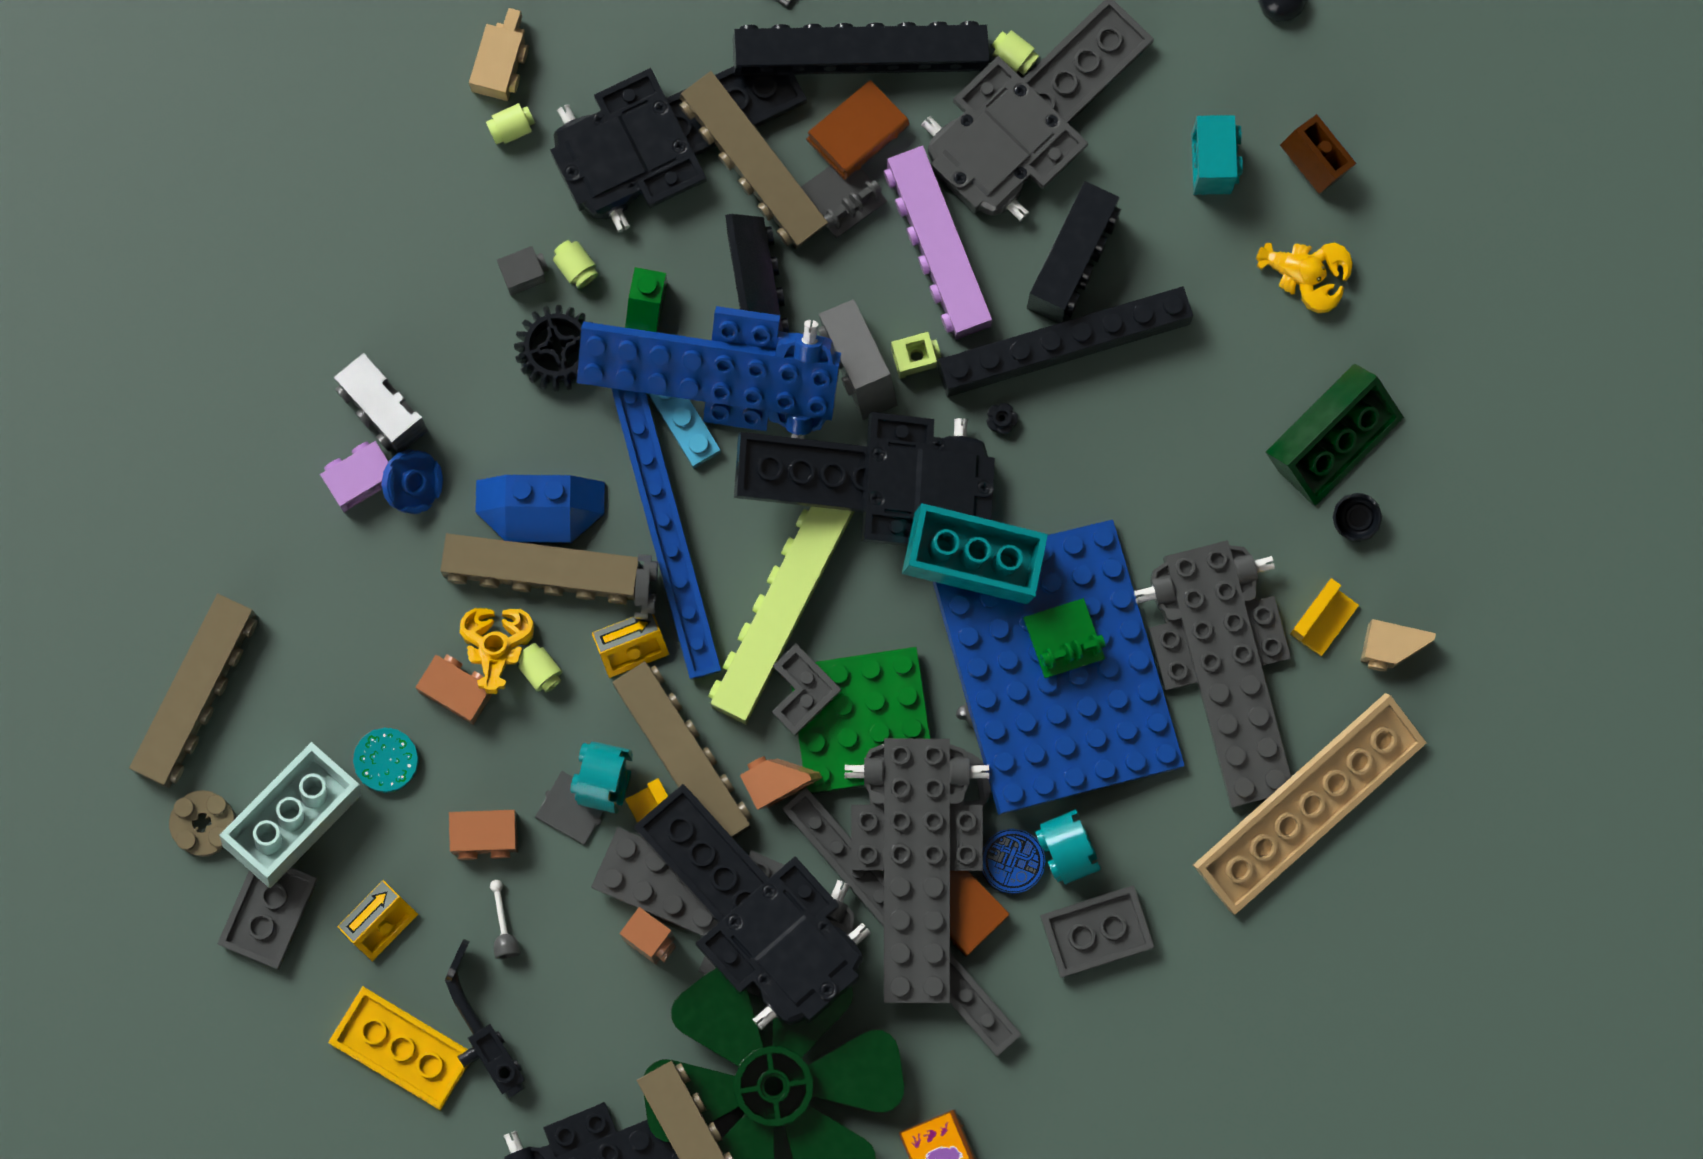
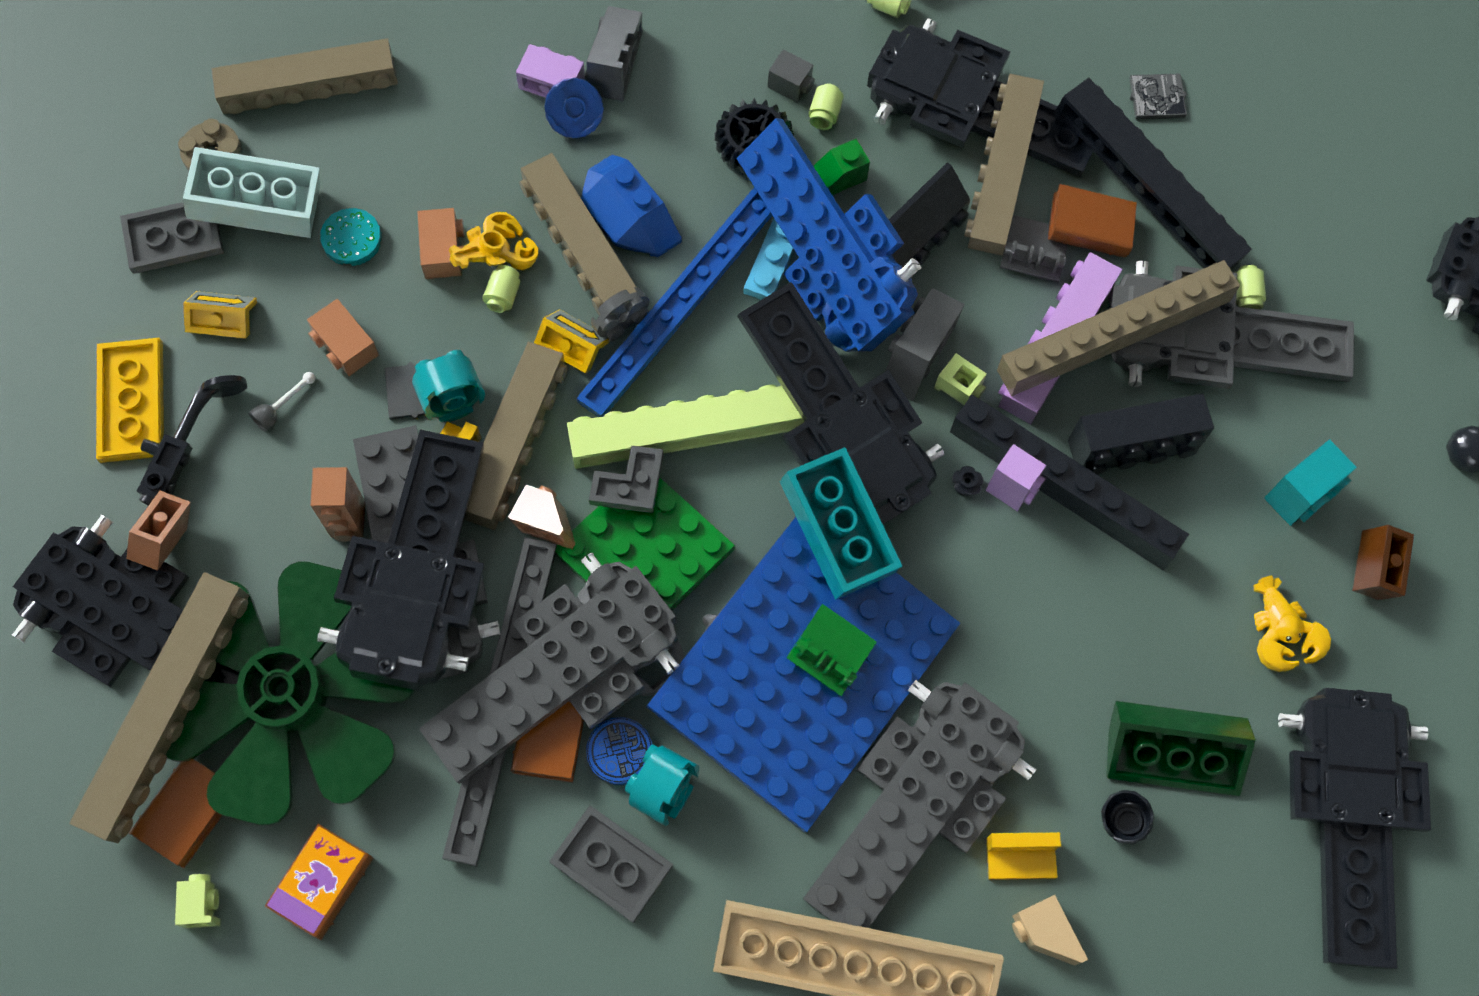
camera: 50 degrees right, 10 degrees down
none -> nougat brick [126,491,191,571]
none -> lavender brick [986,444,1046,511]
none -> dark tan brick [997,260,1240,397]
none -> black piece [1278,688,1431,970]

